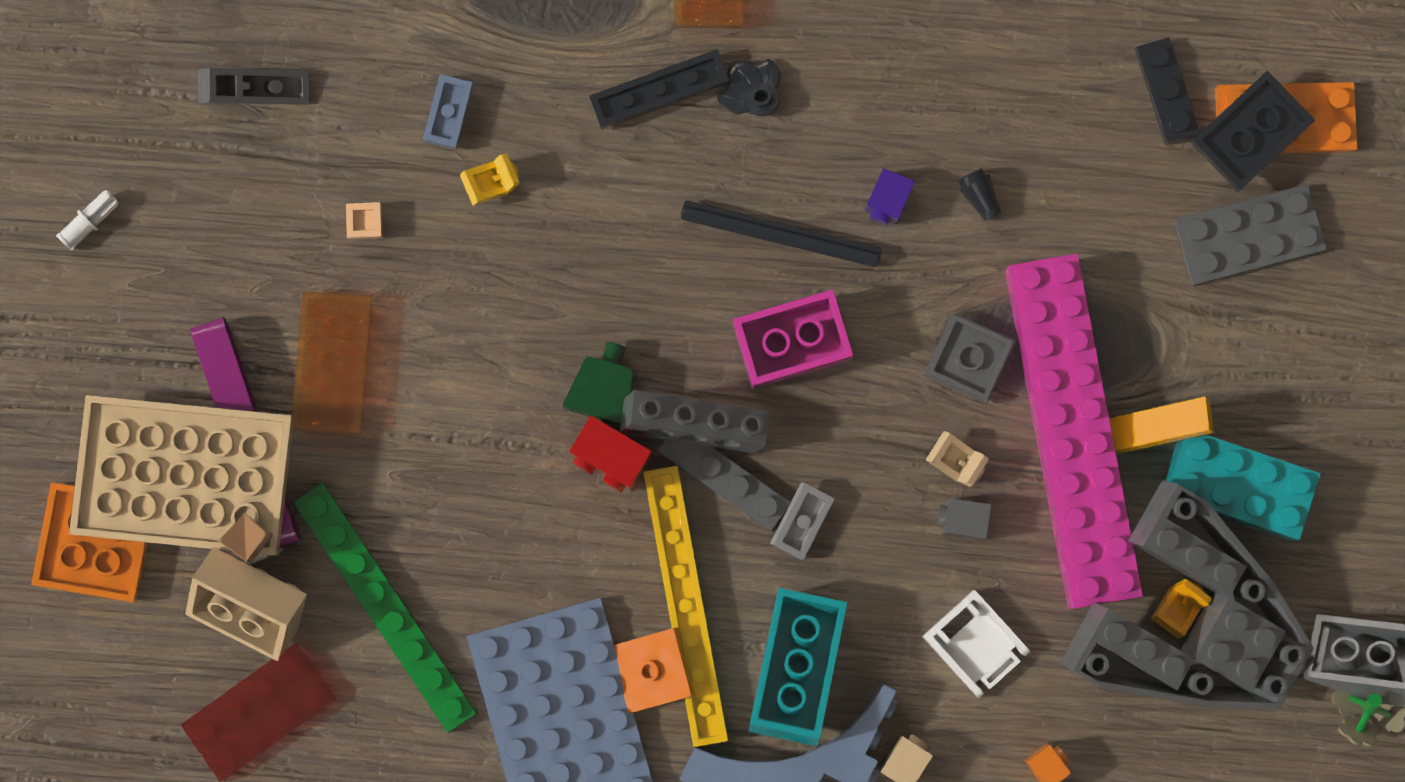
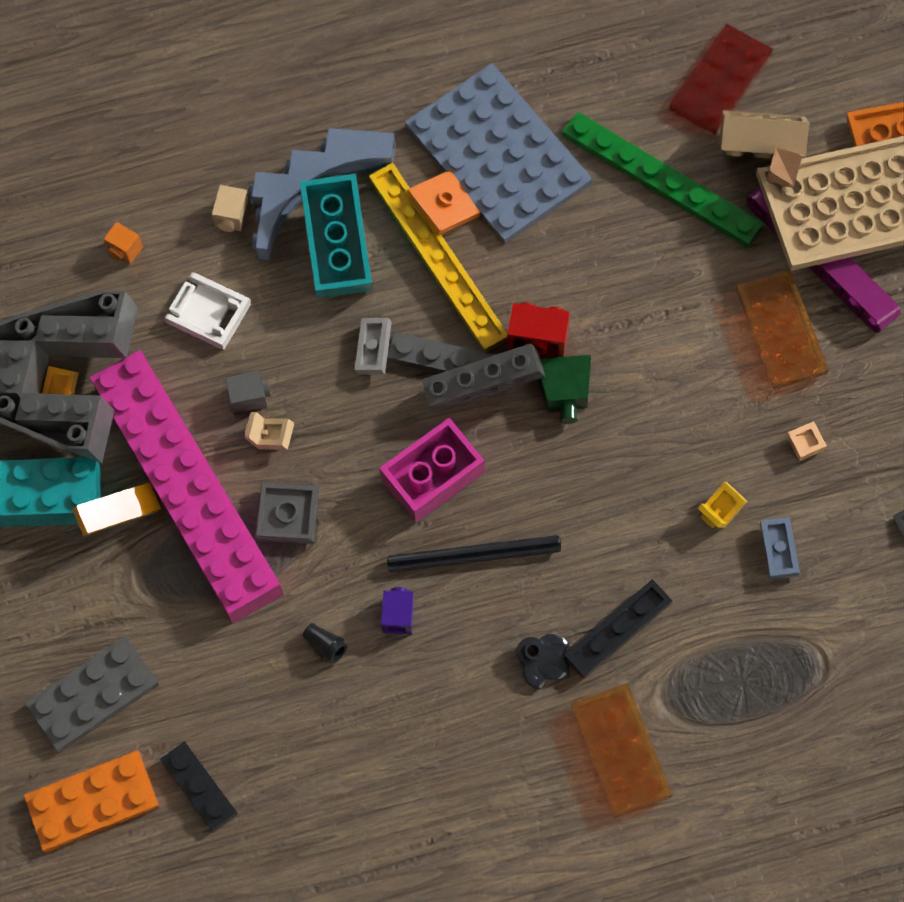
camera: 160 degrees right, 15 degrees down
black plate [1190,70,1315,192] -> none

